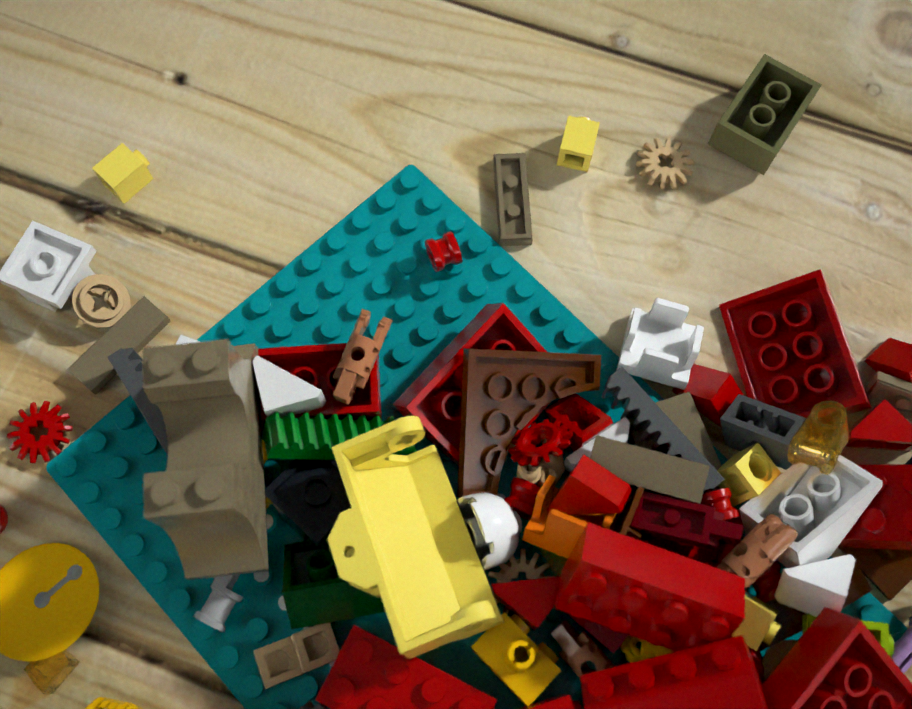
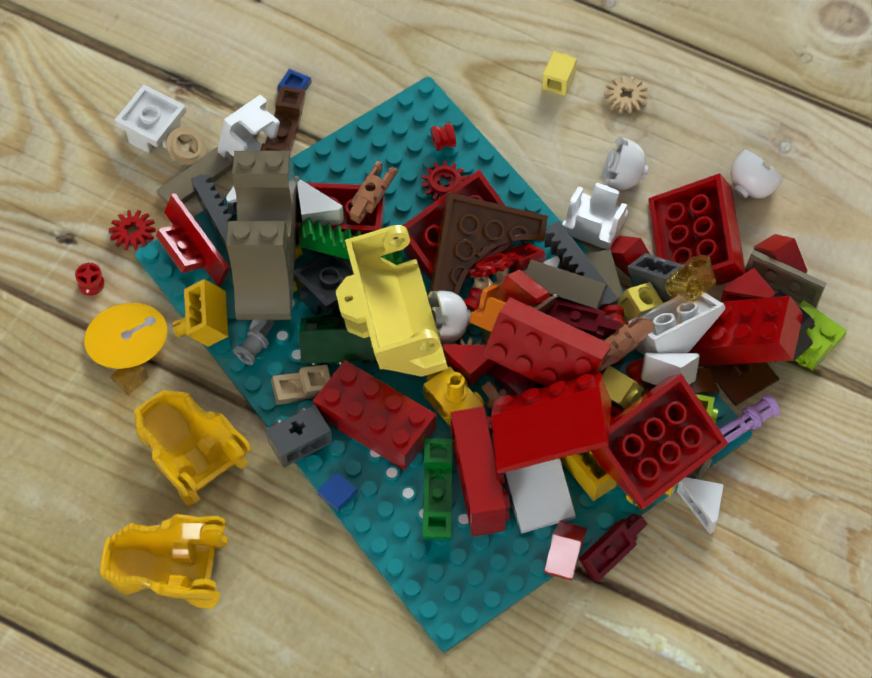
camera: 10 degrees right, 10 degrees down
light yellow brick [92,143,153,204] -> none
dark tan tile [493,153,533,246] -> none
olive brick [708,54,821,175] -> none
none -> red bracket [156,193,230,286]
none -> yellow brick [172,279,228,347]
none -> white panel [217,95,280,158]
none -> reddish brown slope [260,86,306,153]
none -> blue tile [277,69,311,92]
none -> red gear [421,161,467,200]
none -> white cylinder [602,137,648,190]
none -> white cylinder [730,149,783,199]

